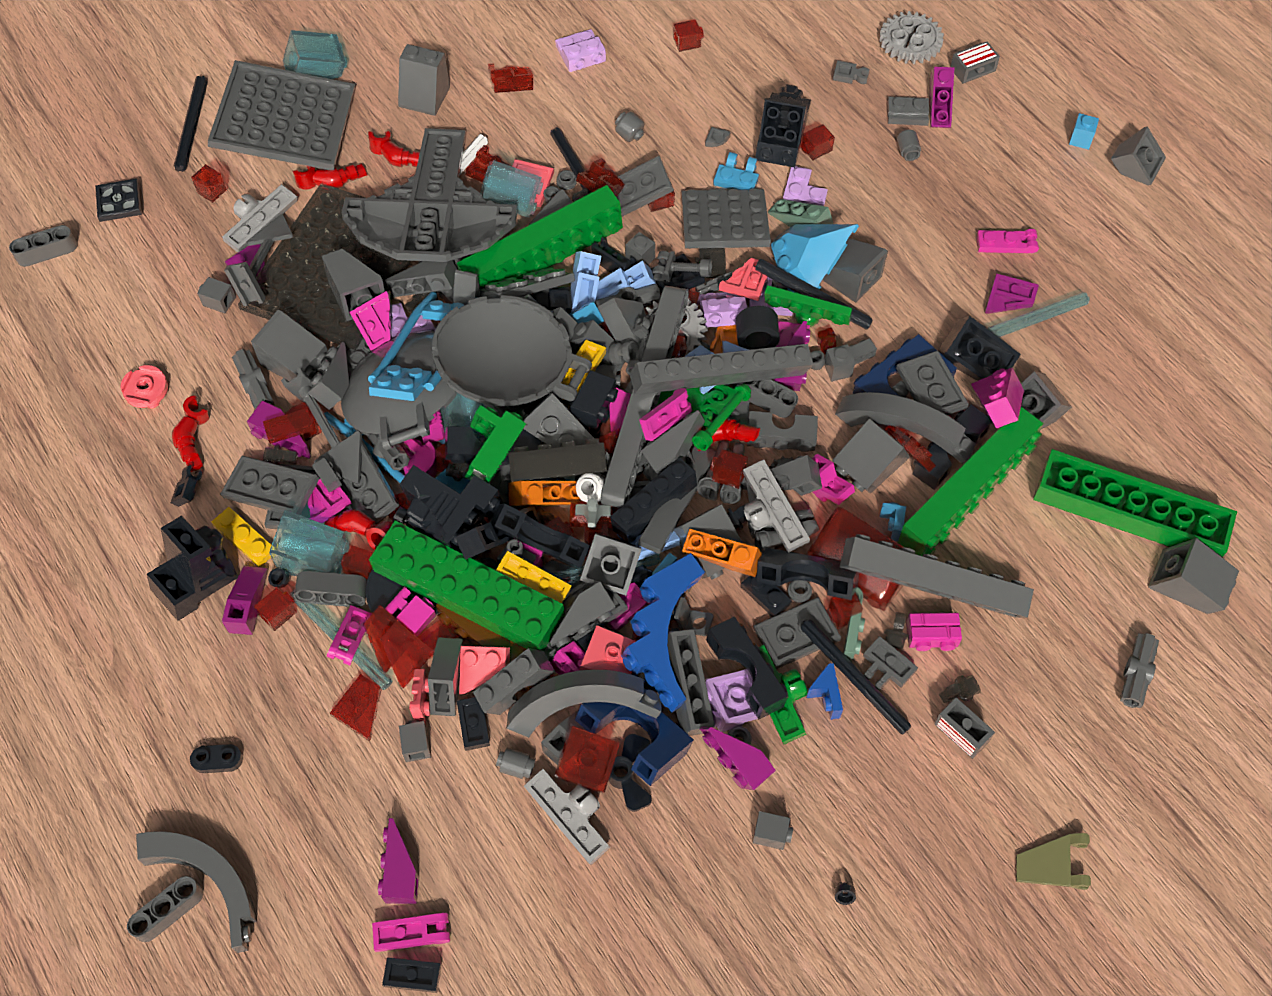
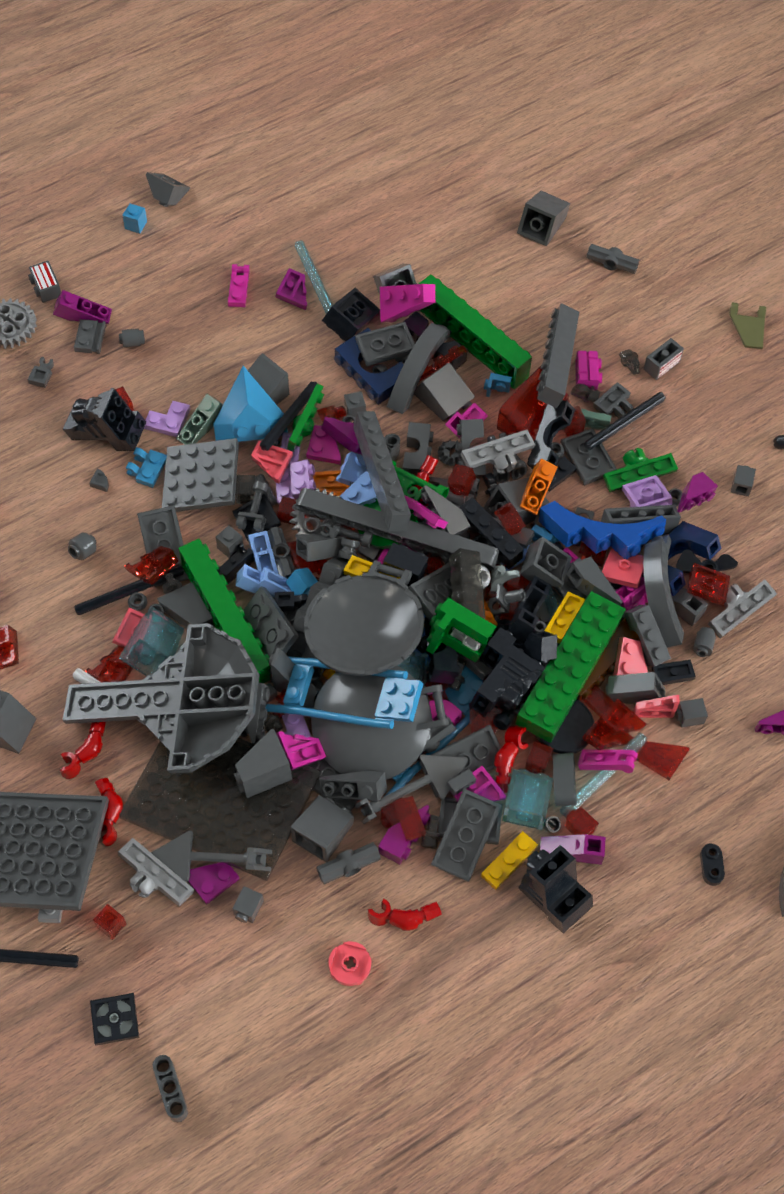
camera: 90 degrees left, 0 degrees up
black plate [170,465,202,507] -> none
dark pink brick [385,587,436,637] -> none
black arch [706,616,788,720] -> none
black piece [736,306,780,350] -> none
blue slope [806,663,843,720] -> none
dark grey piece [849,338,877,365] -> none
green brick [1033,449,1237,557] -> none
none -> dark grey bracket [488,583,525,615]
none -> clear red brick [494,502,526,536]

